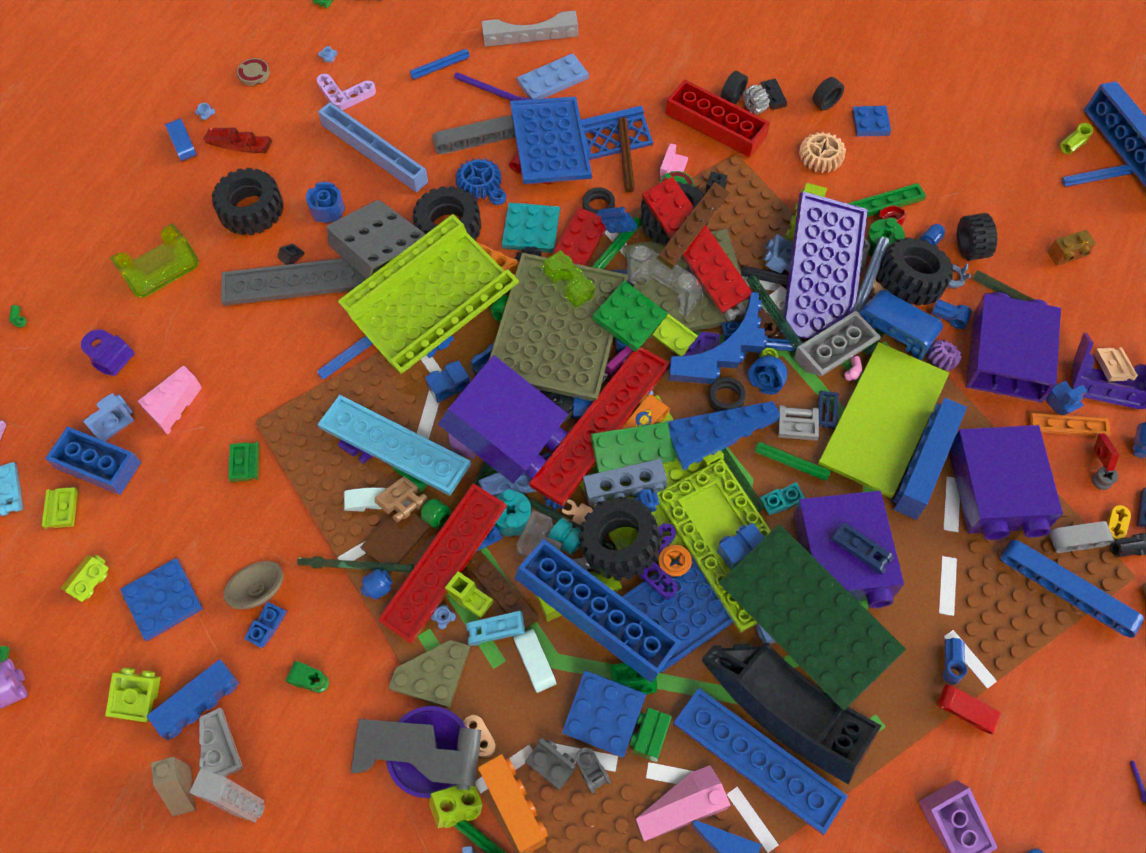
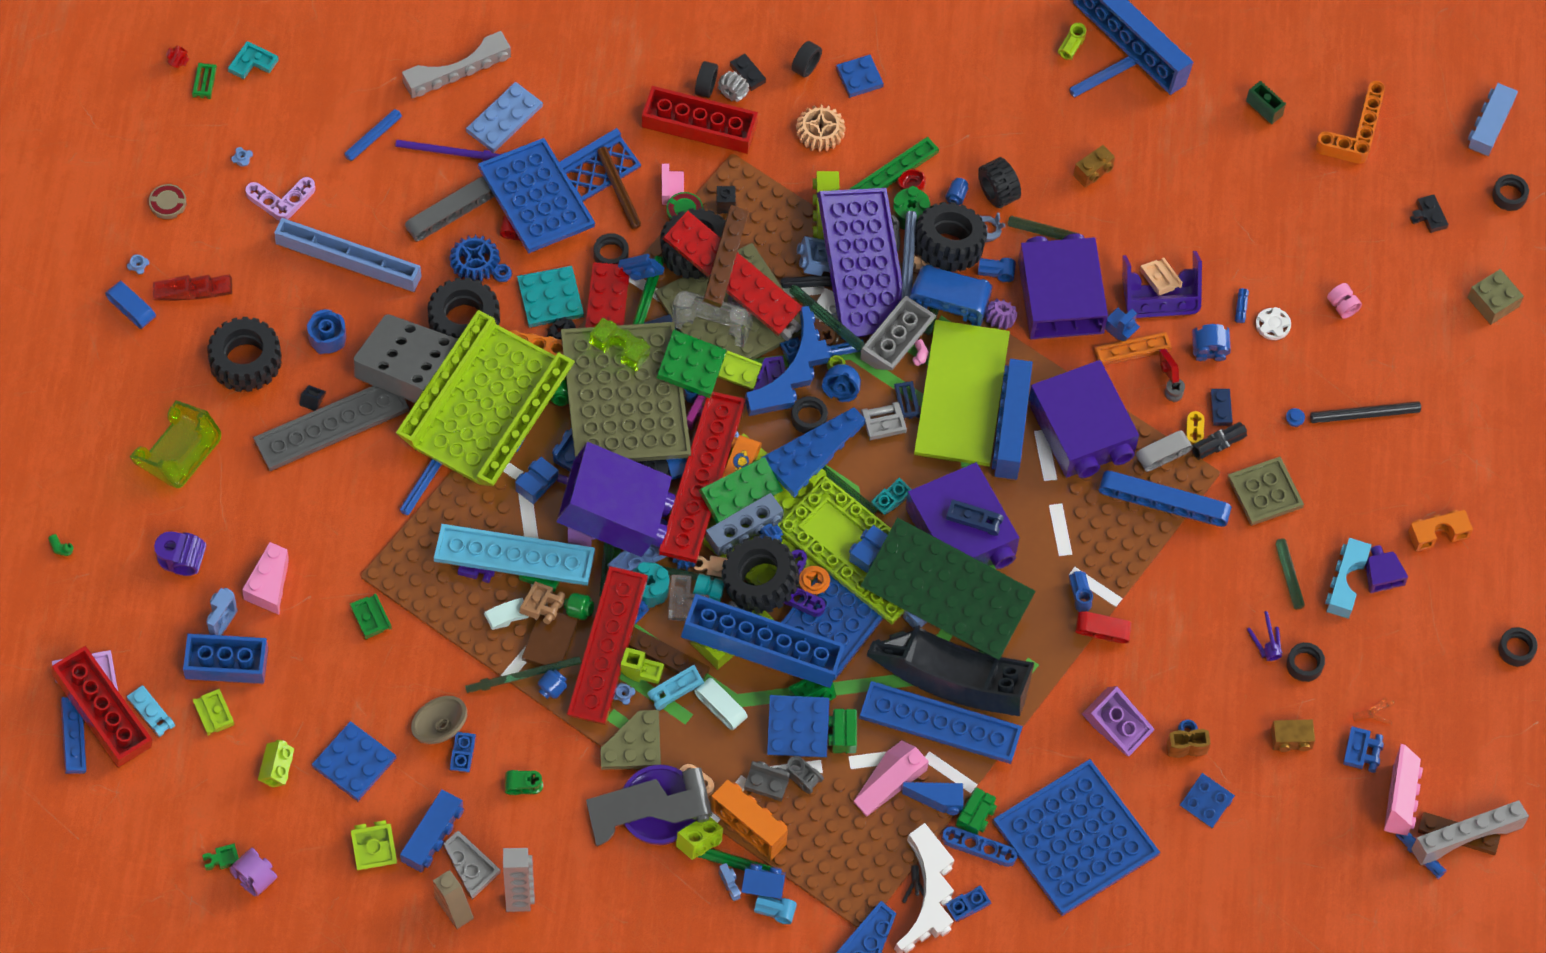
camera: 25 degrees left, 0 degrees up
green axle [755,442,831,481] -> none

